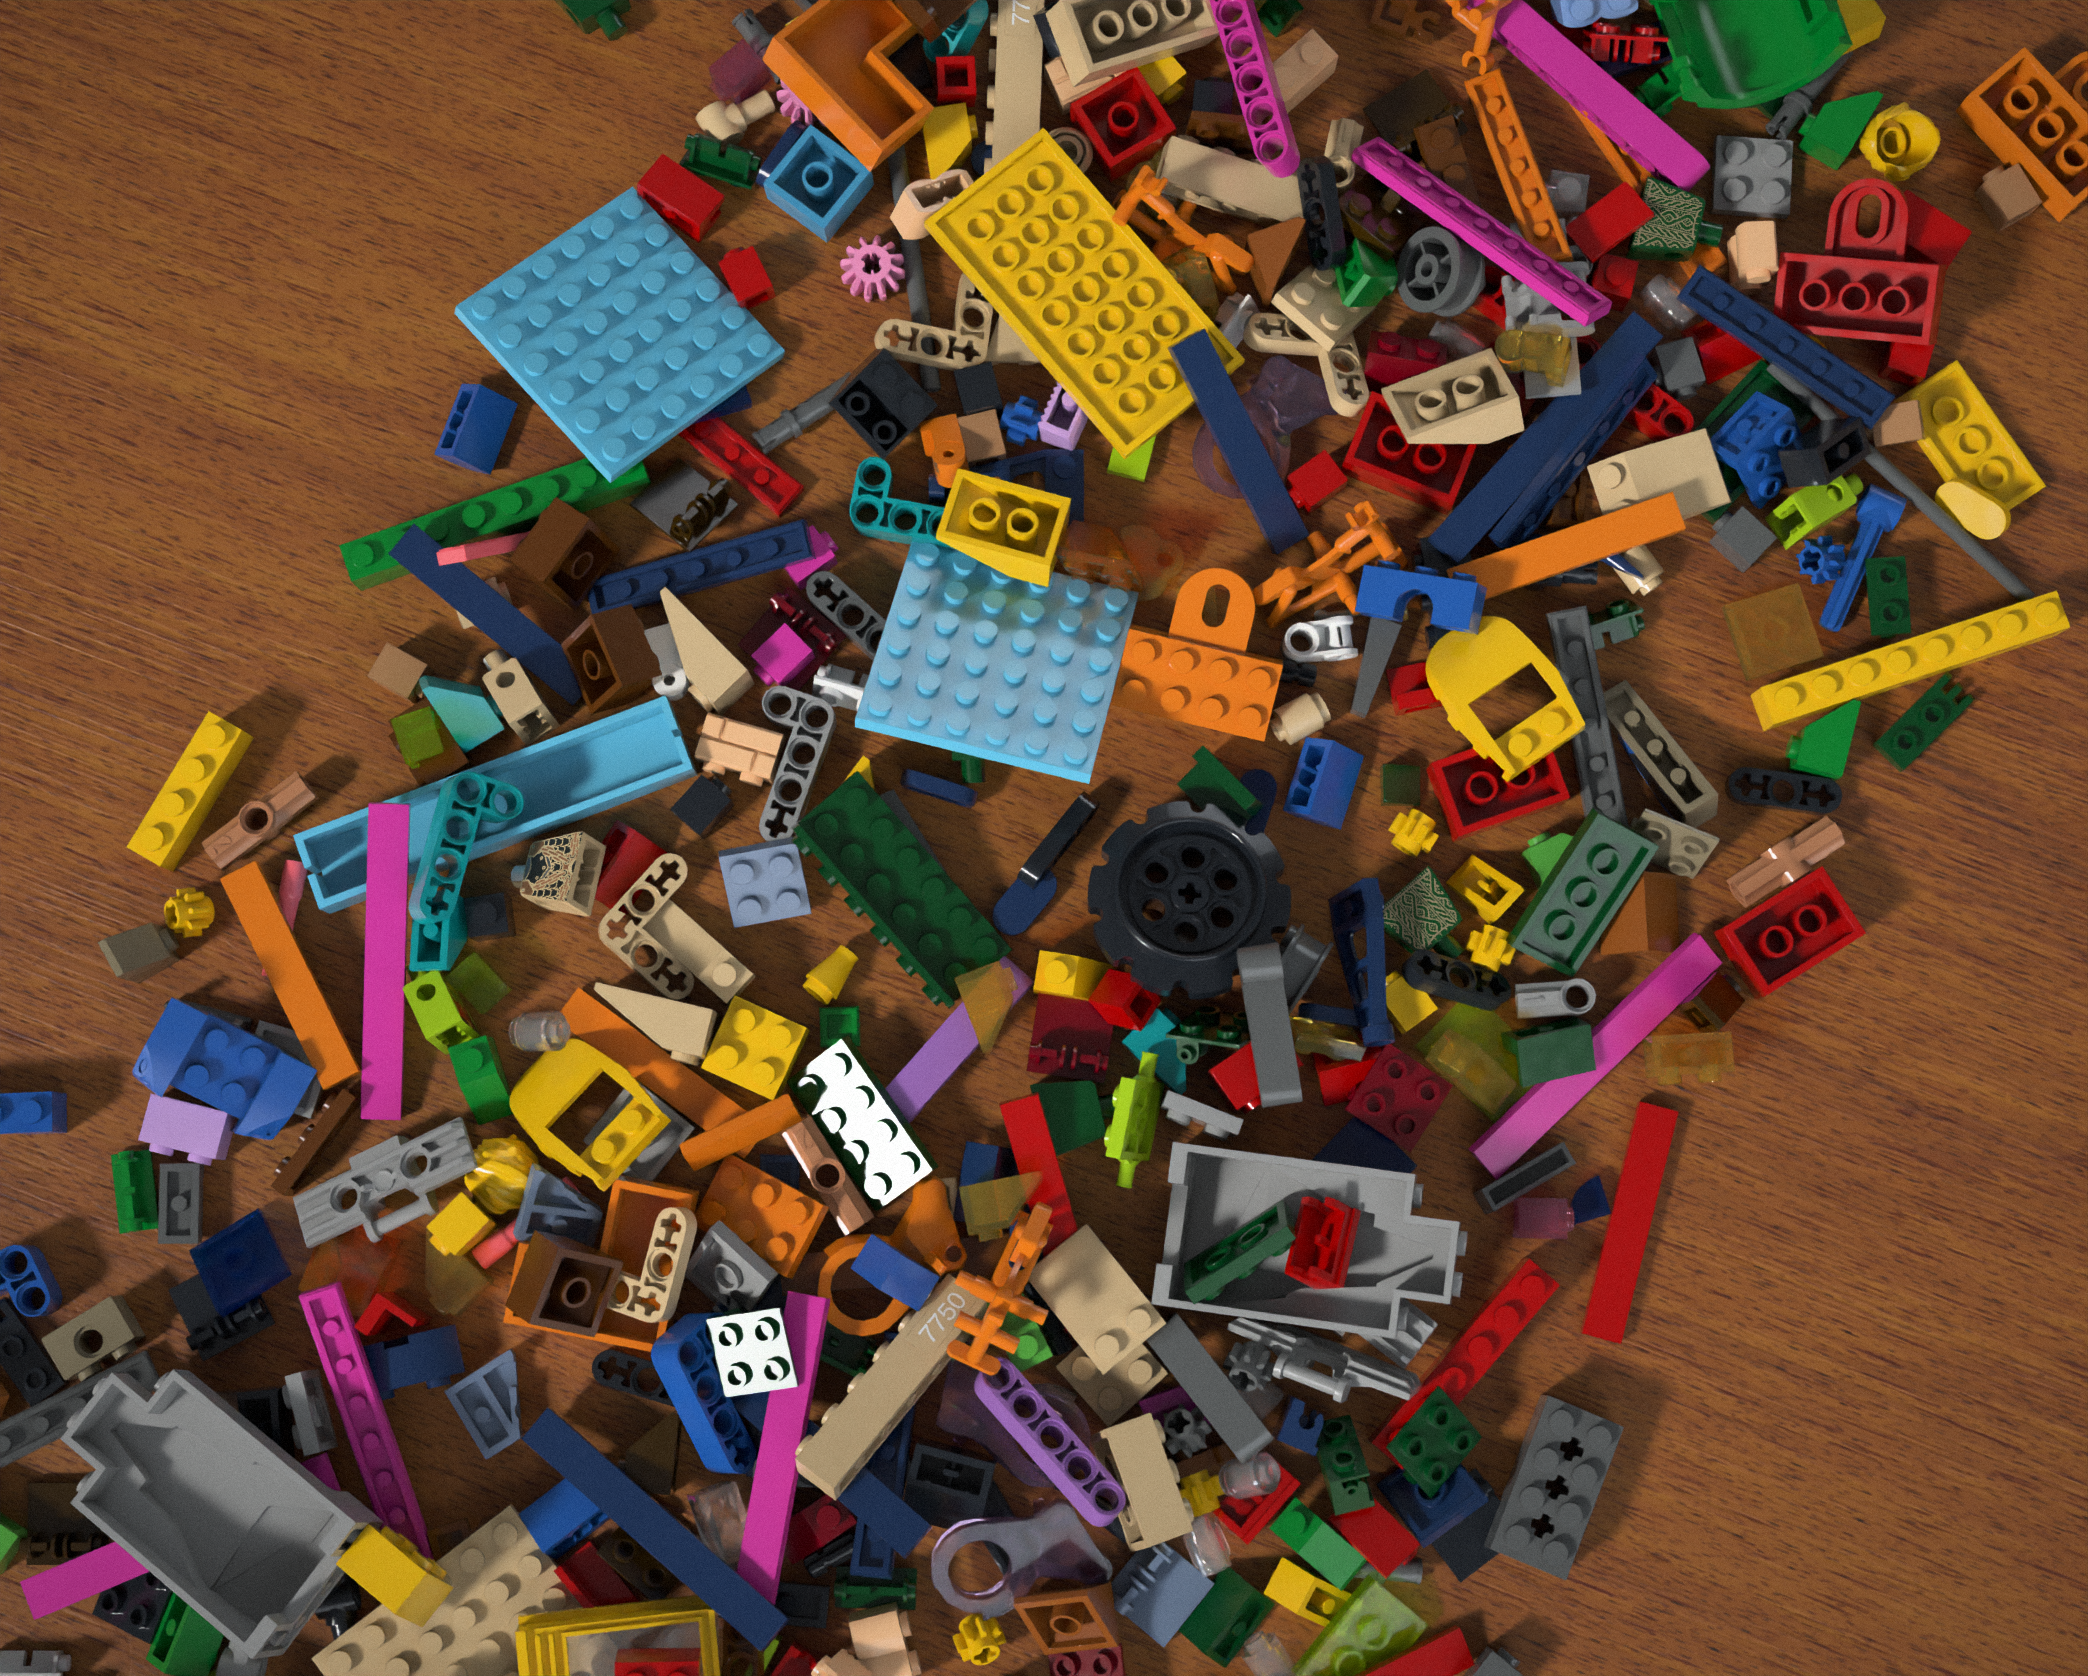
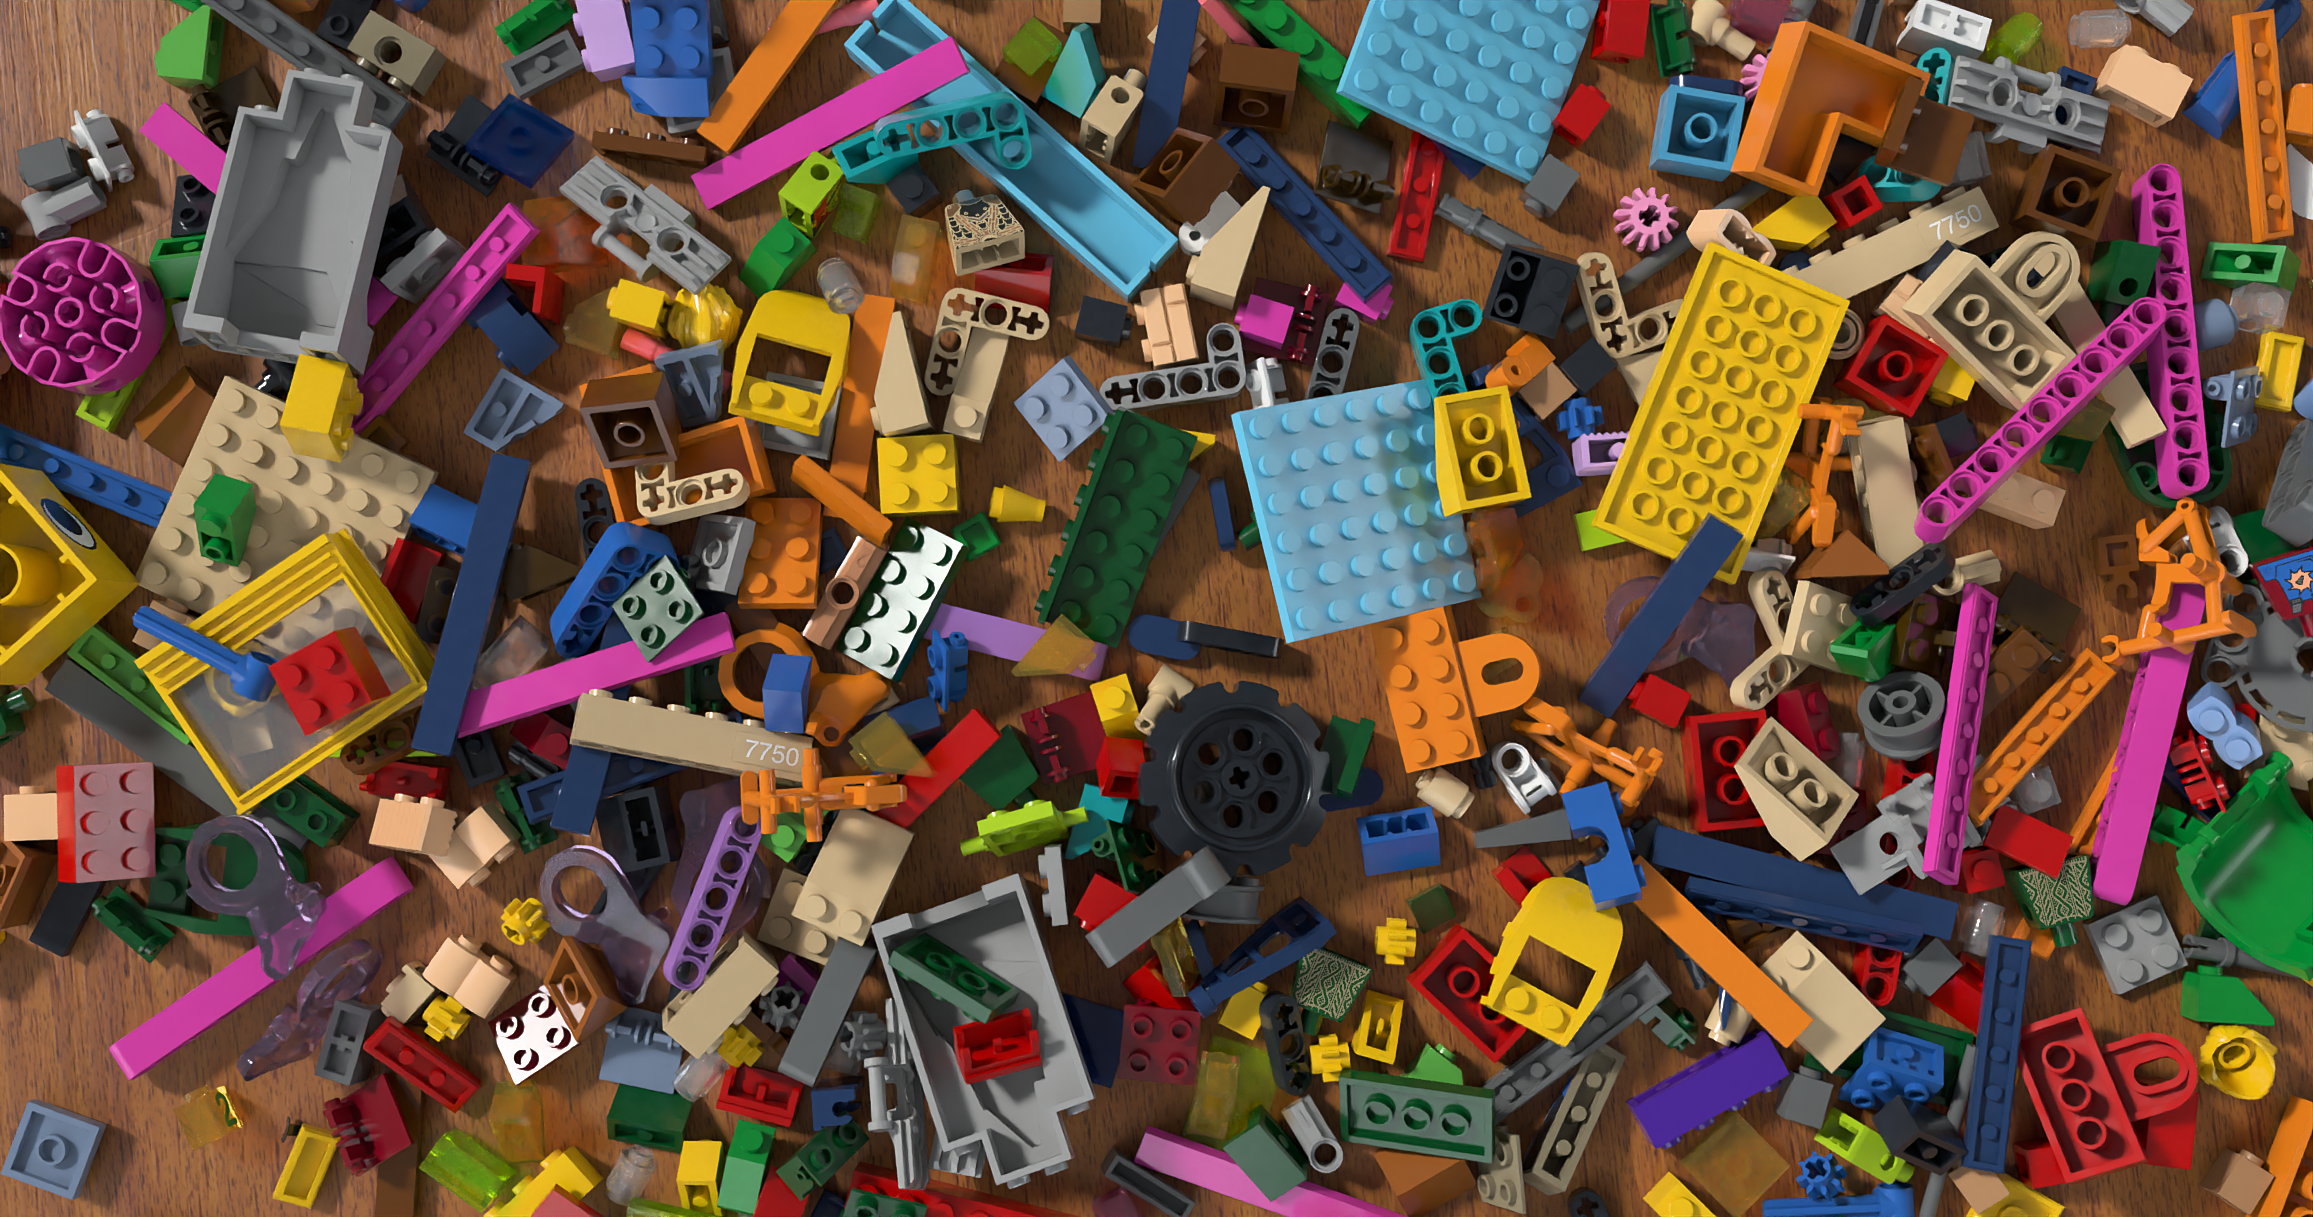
camera: 55 degrees right, 5 degrees up
clear brick [1219,1452,1281,1499] -> none
clear yellow leg [1495,329,1573,388] -> none
light nougat brick [1727,221,1779,295] -> none
none -> clear yellow slope [890,214,943,304]
none -> blue hinge [927,629,968,712]
none -> tan pin [1135,664,1195,734]
none -> dark grey brick [1518,154,1580,219]
none -> dark purple brick [1626,1028,1790,1149]

